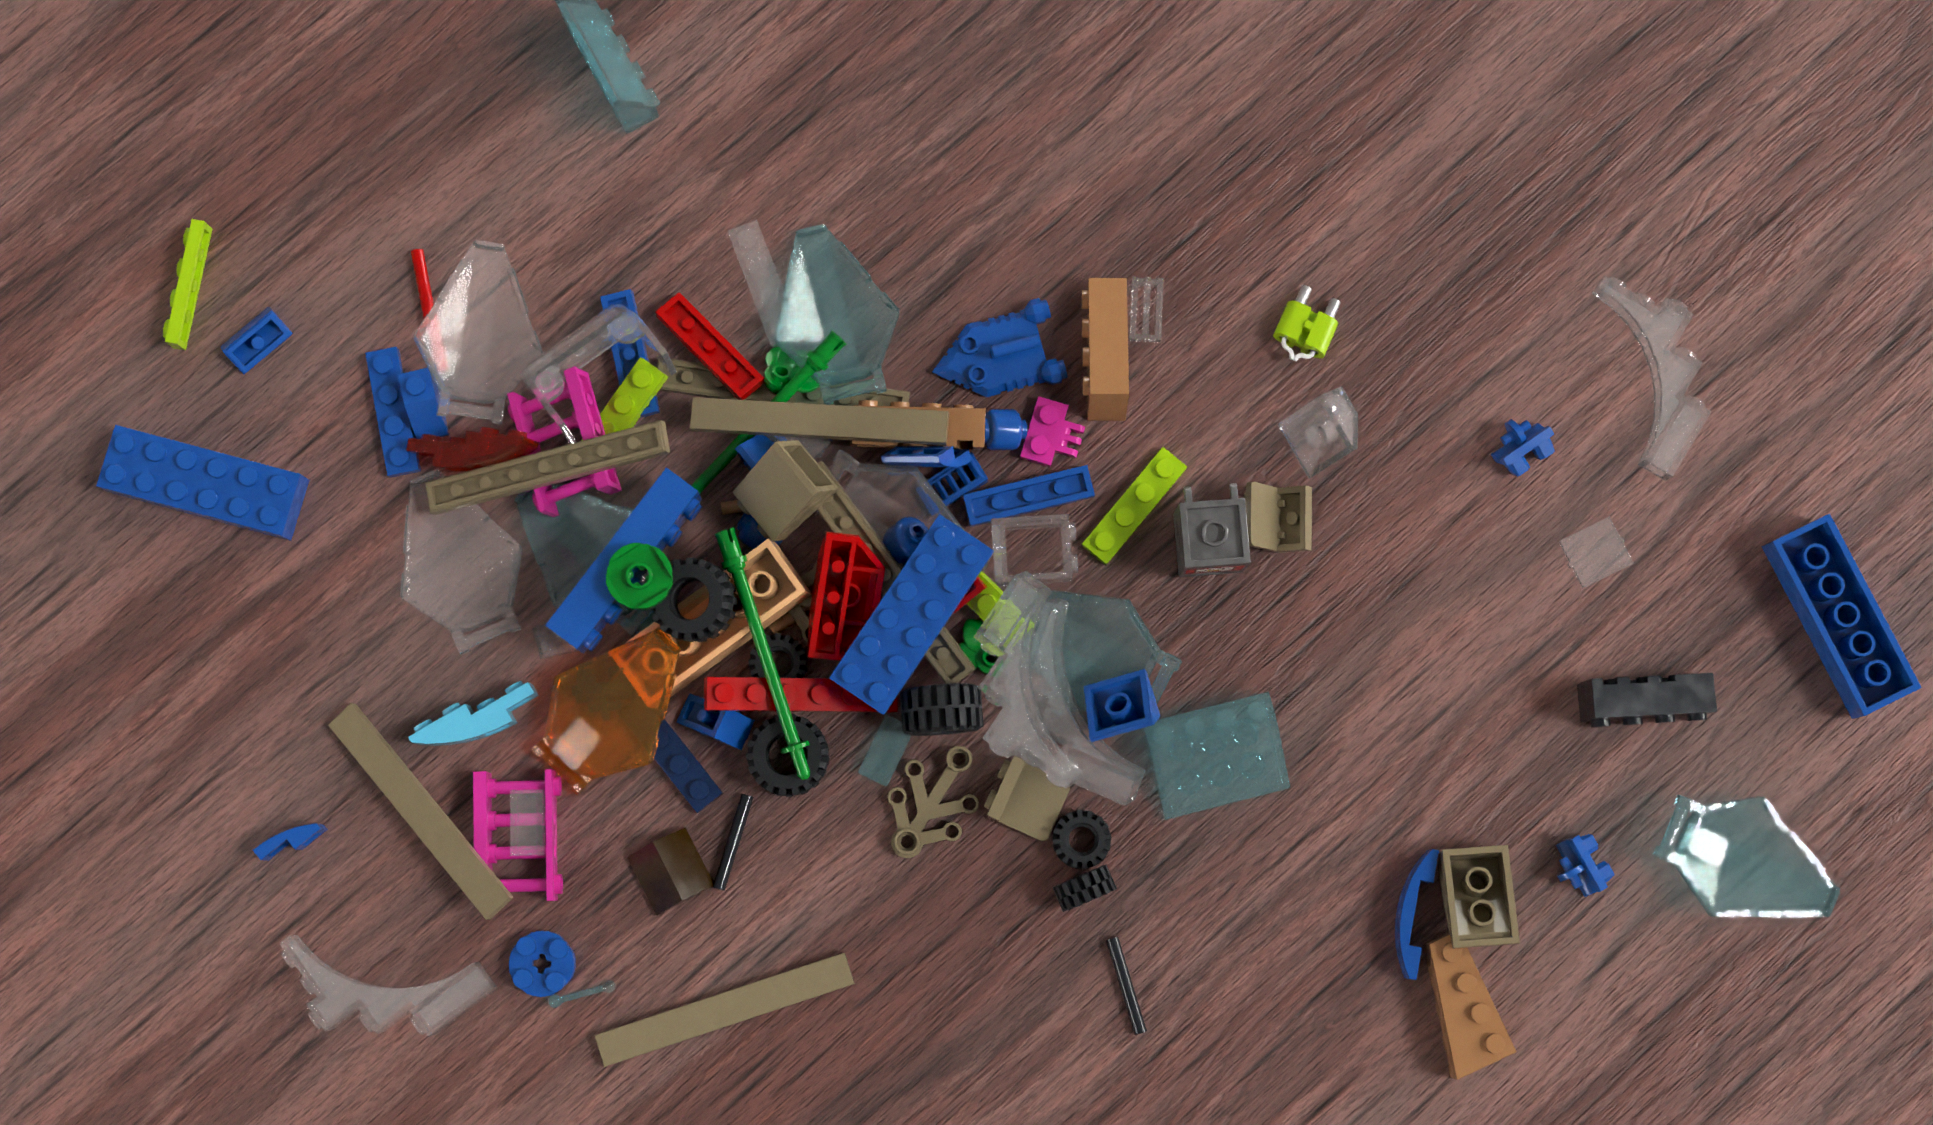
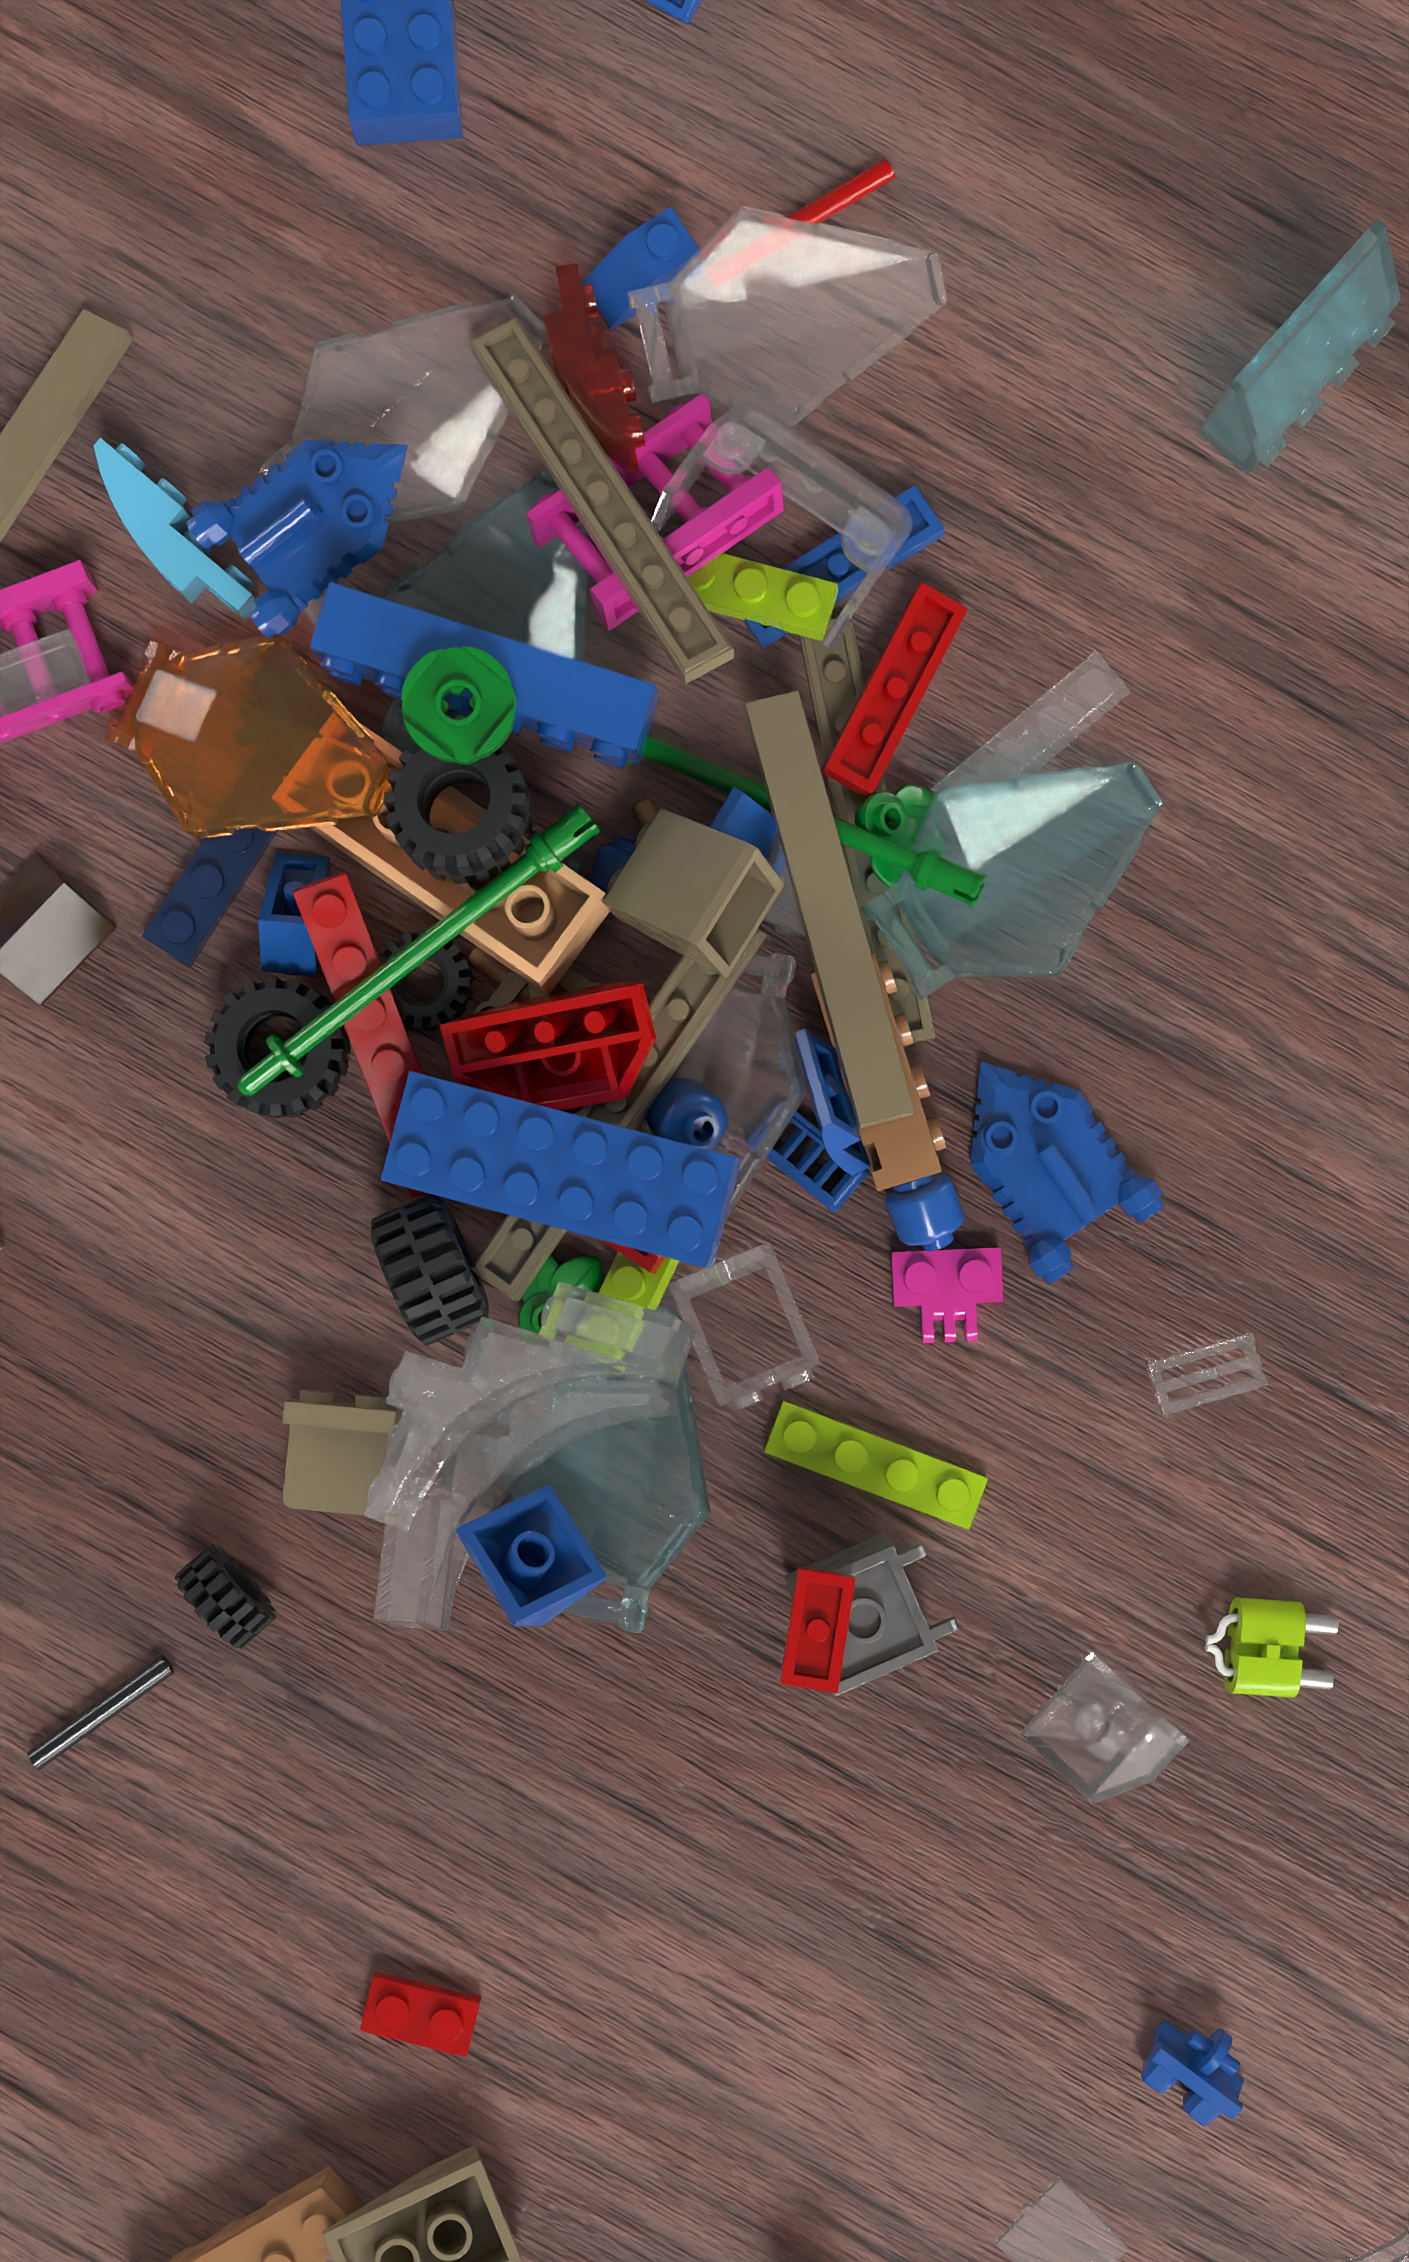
camera: 70 degrees right, 5 degrees up
blue plate [365,347,421,478] -> none
black bar [713,793,754,891] -> none
clear light blue tile [858,715,911,787] -> none
dark tan plant [888,746,979,858] -> none
blue plate [963,465,1095,527] -> none
black tyre [1052,810,1112,869] -> none
medium nougat wedge [1081,278,1129,421] -> none
clear light blue slope [1141,692,1290,820] -> none
dark tan bracket [1243,482,1312,553] -> none
blue slope [1395,849,1439,980] -> none
none -> blue shield [186,439,408,638]
none -> red plate [360,1971,482,2057]
none -> red plate [780,1566,856,1693]

